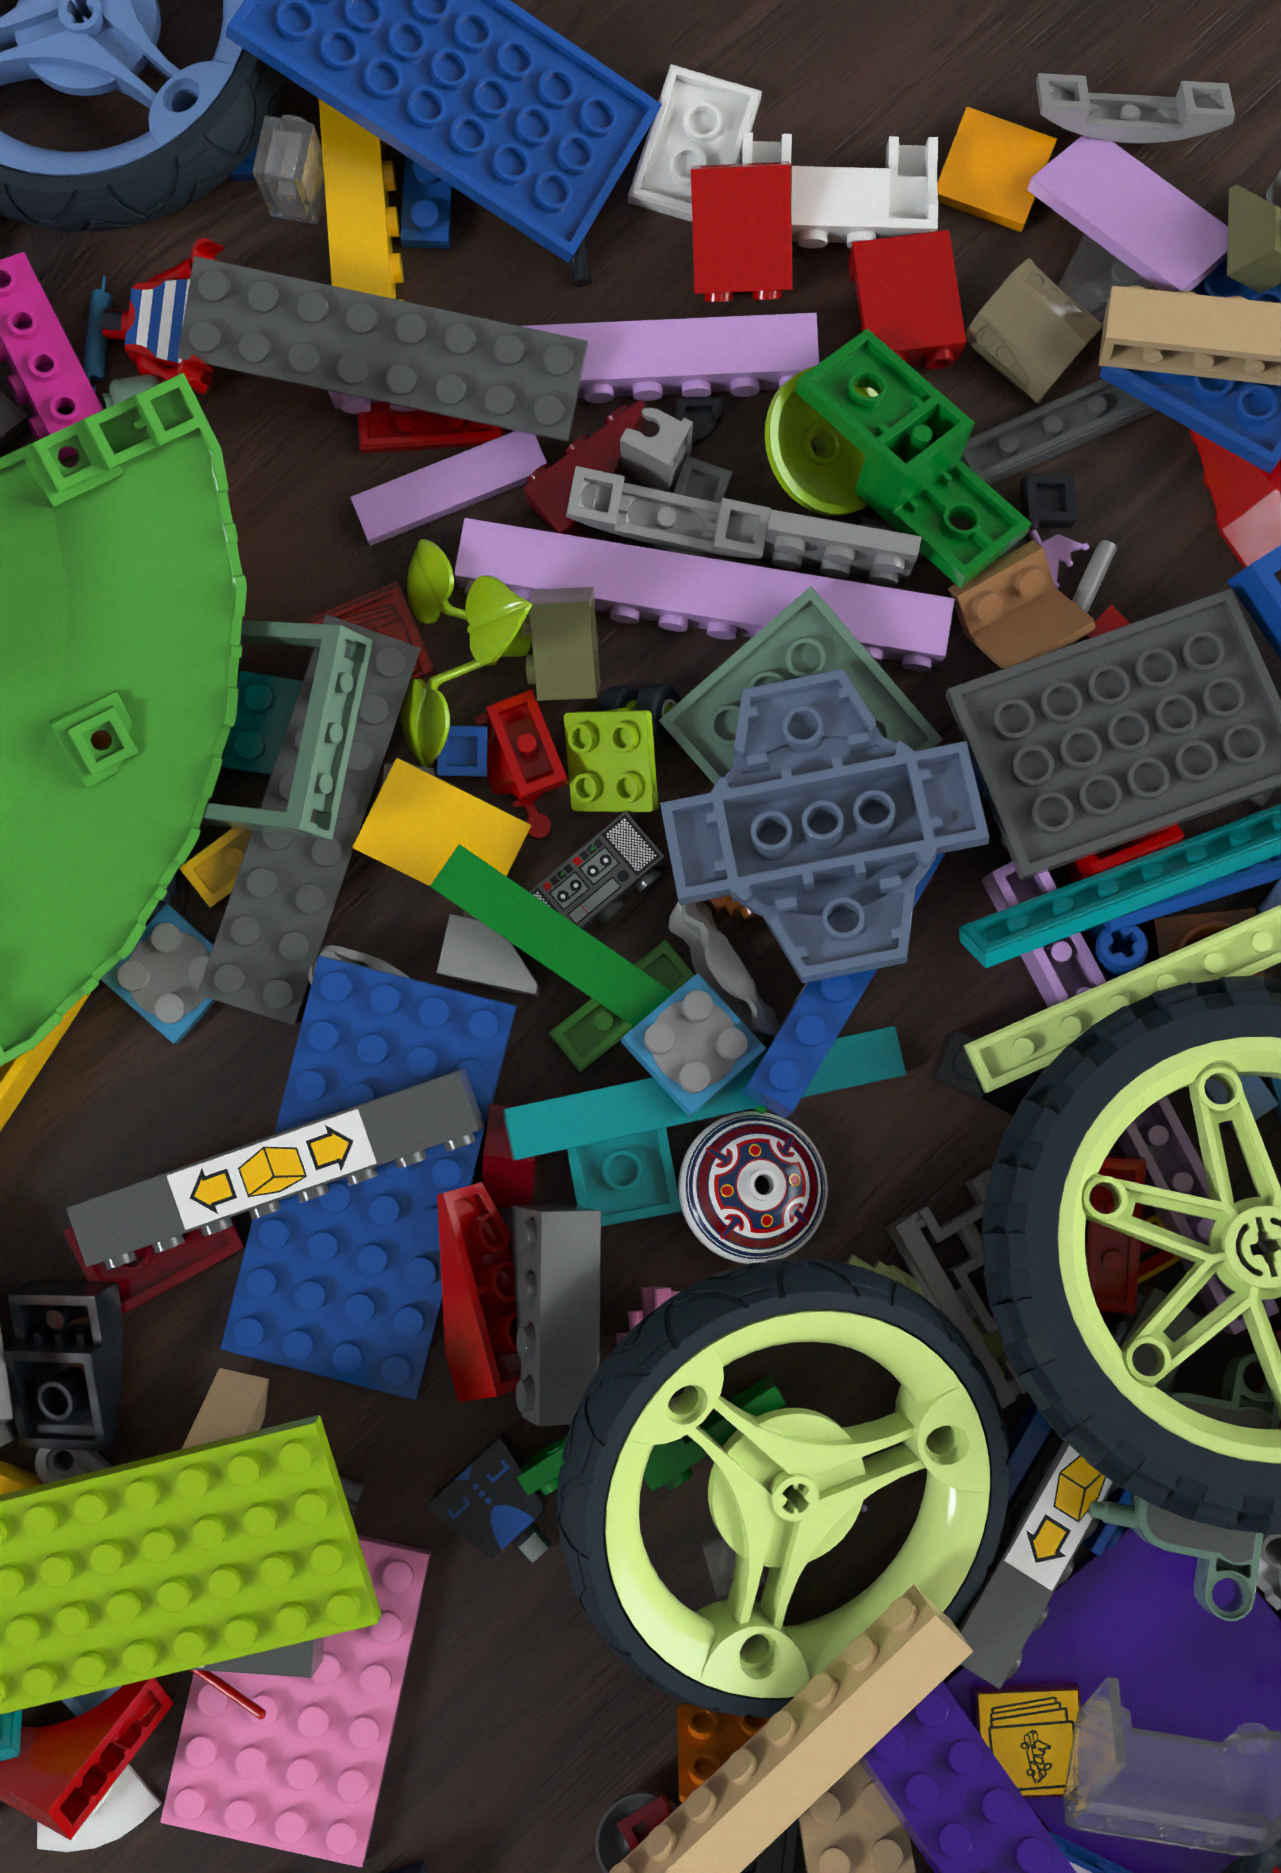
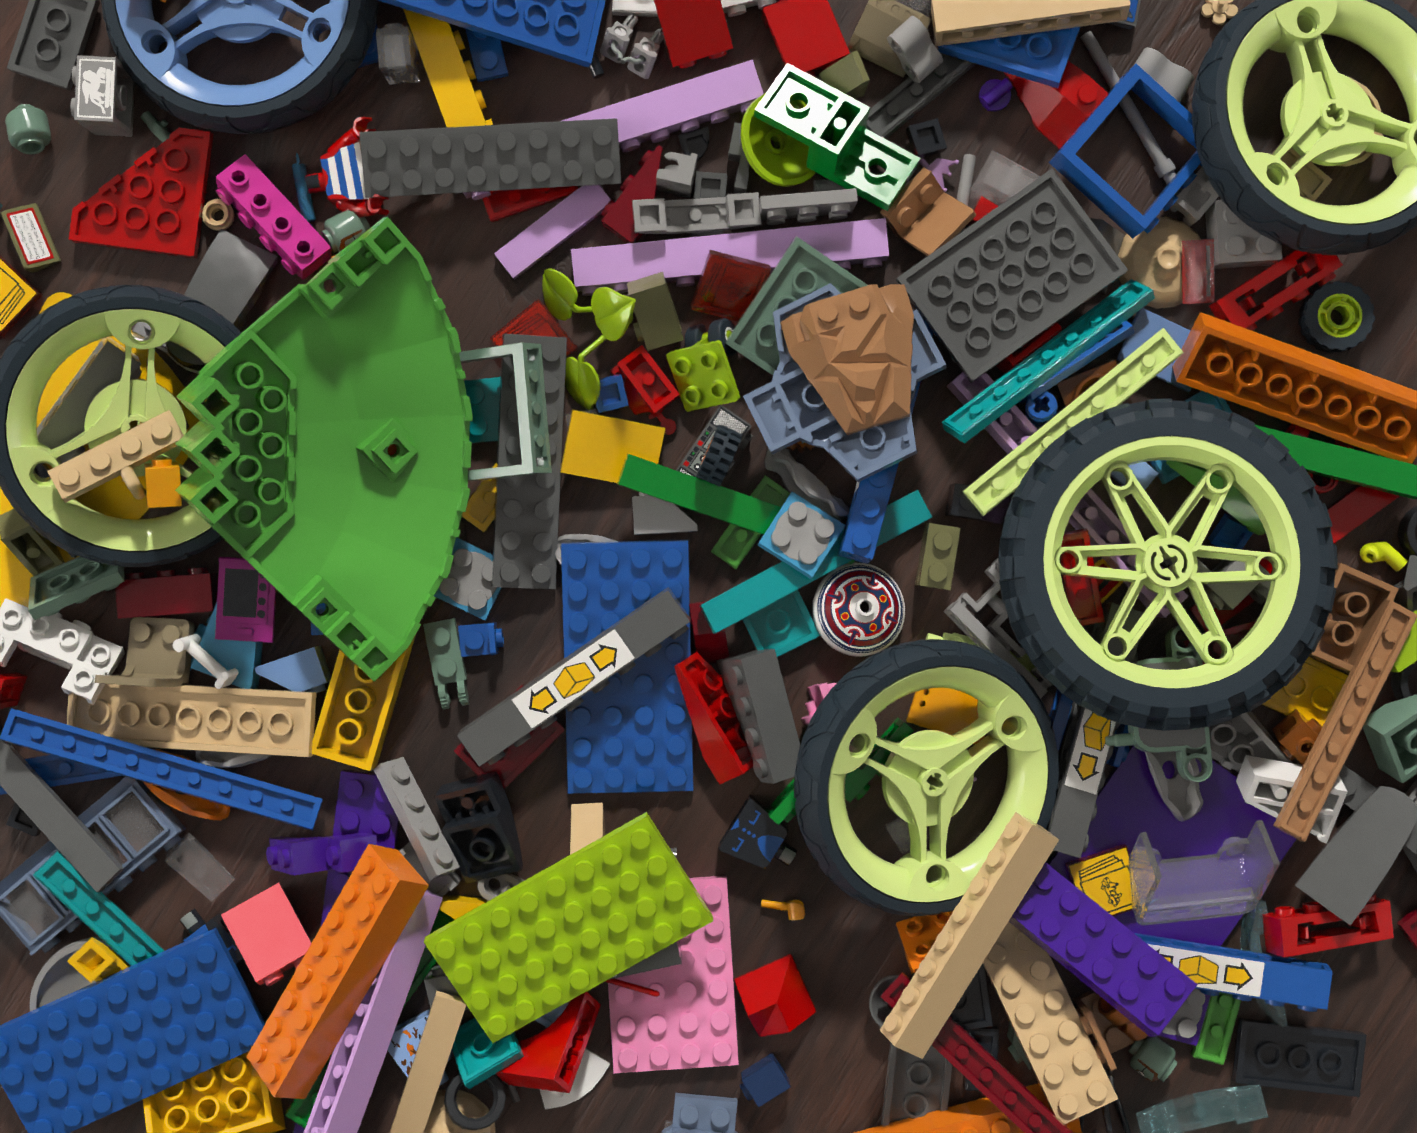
camera: 20 degrees left, 5 degrees up
none -> sand green hinge [423,618,469,710]
none -> blue bracket [458,622,504,657]
none -> light grey piece [600,14,664,79]
none -> clear red tile [691,250,771,321]
none -> black wheel [696,424,743,487]
none -> dark grey slope [728,122,749,194]
none -> red slope [734,954,816,1037]
none -> light orange hand [761,899,805,920]
none -> medium nougat wedge [780,284,914,435]
none -> olive slope [818,50,870,100]
none -> light grey axle [887,16,943,83]
none -> light orange container [906,688,985,744]
none -> olive brick [915,523,960,590]
none -> clear brick [971,150,1041,206]
none -> dark purple plate [979,78,1013,112]
none -> light grey piece [1145,751,1203,822]

